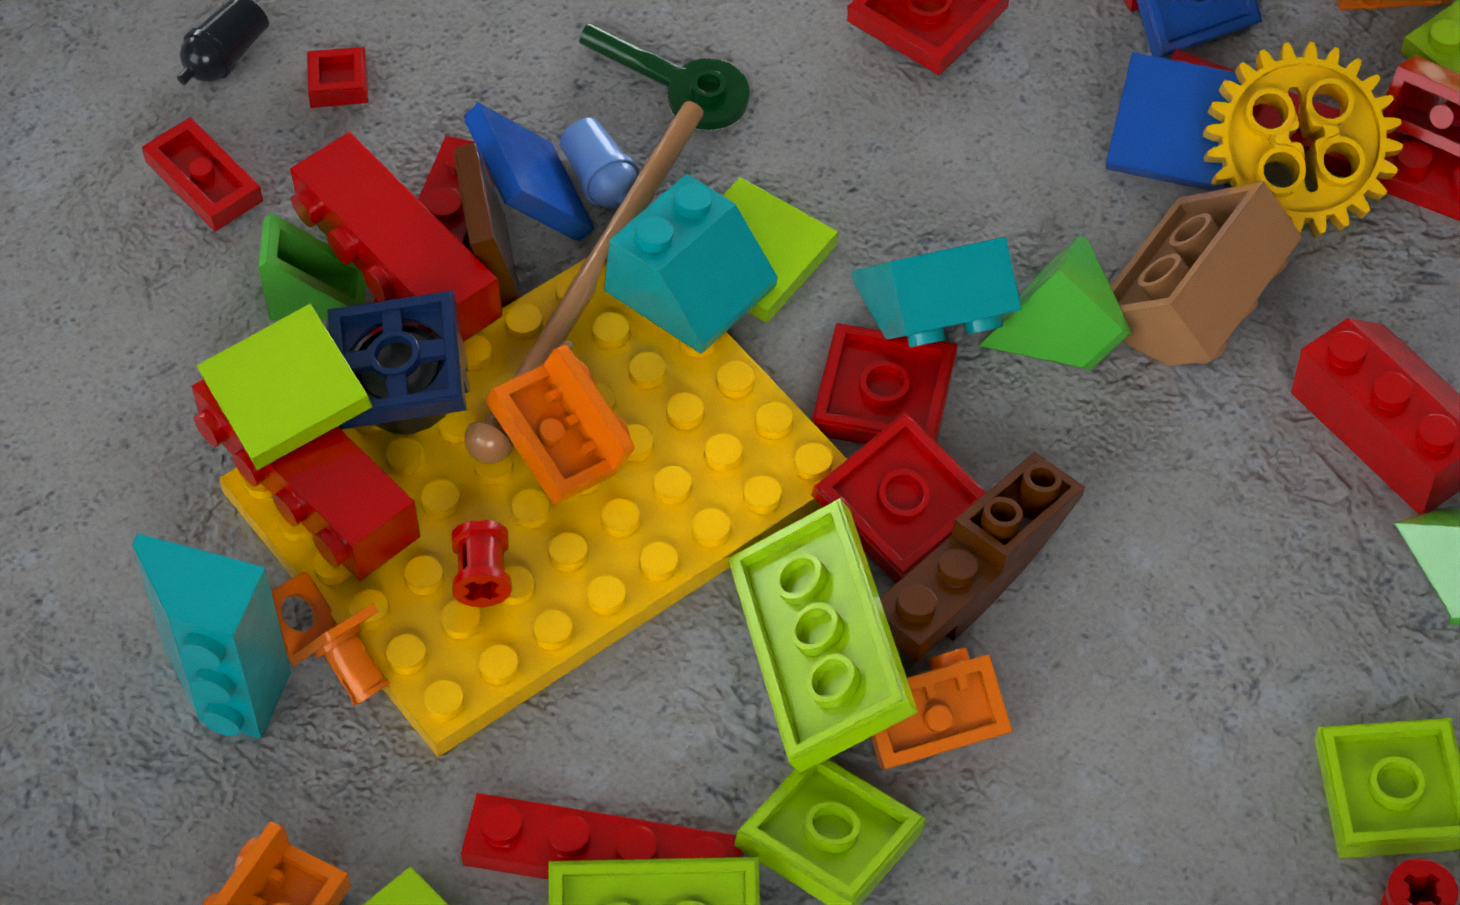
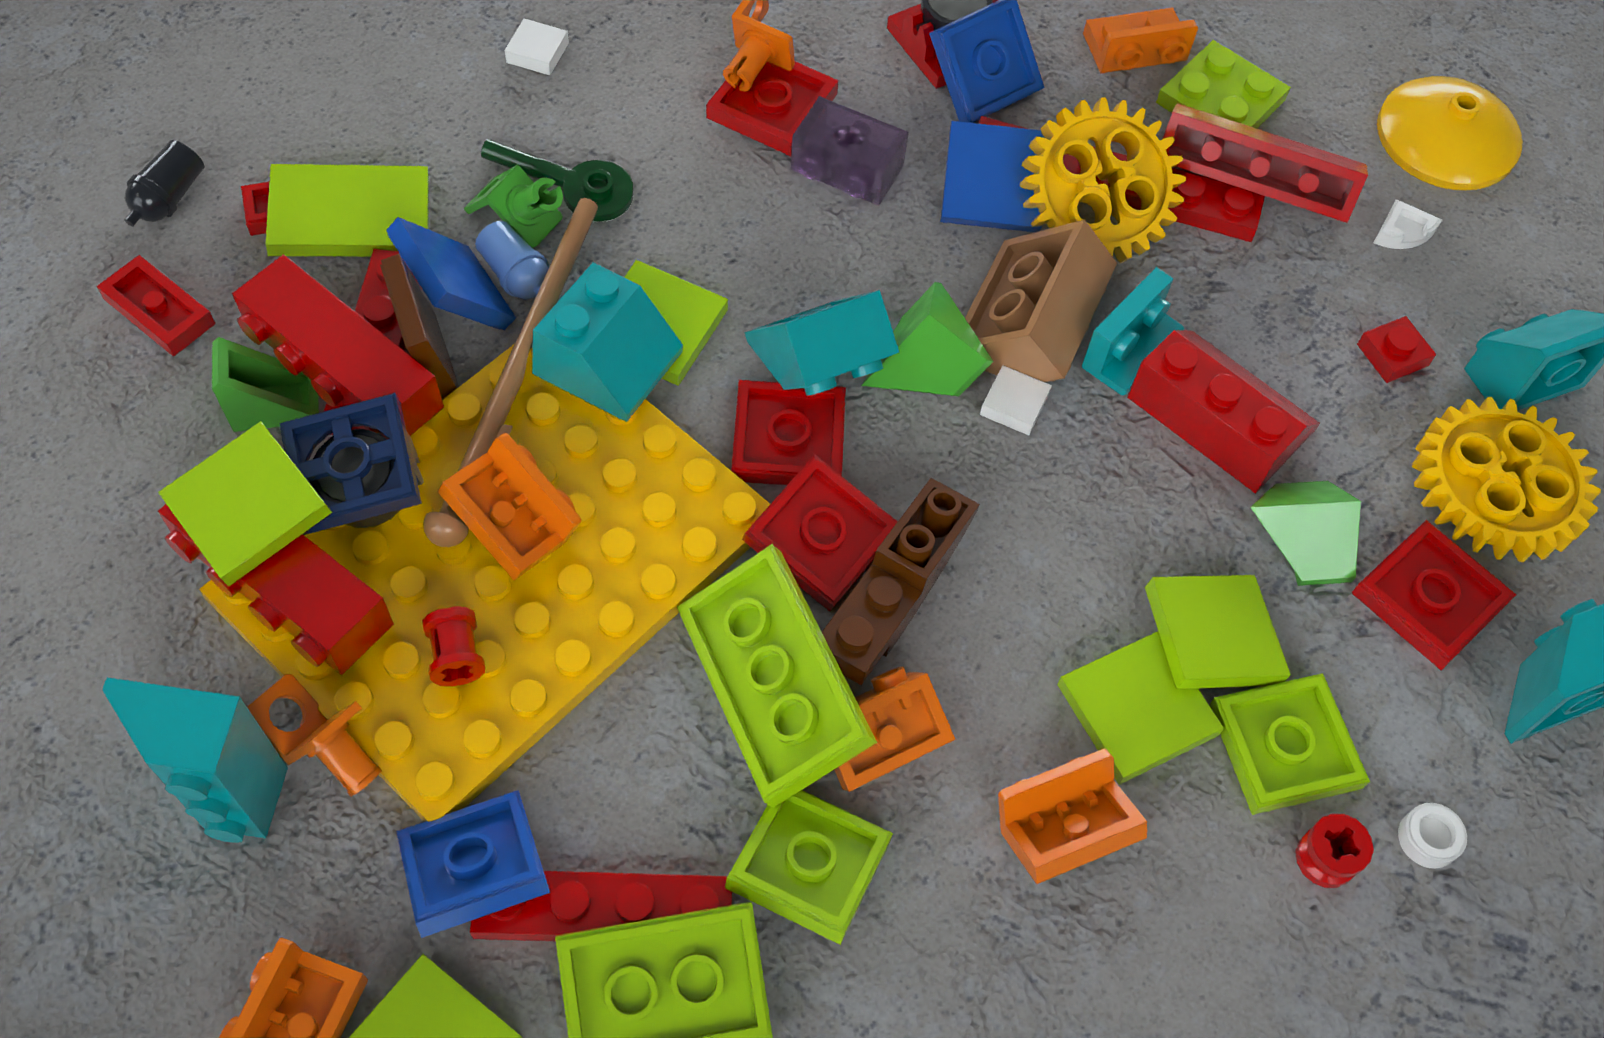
camera: 15 degrees left, 5 degrees up
none -> lime tile [265,164,429,257]
none -> blue tile [396,790,550,938]
none -> bright green bracket [464,164,563,248]
none -> clear purple brick [791,96,909,206]
none -> white tile [980,365,1052,435]
none -> orange bracket [998,749,1147,884]
none -> lime tile [1057,631,1224,785]
none -> teal bracket [1081,267,1184,395]
none -> lime tile [1145,575,1291,689]

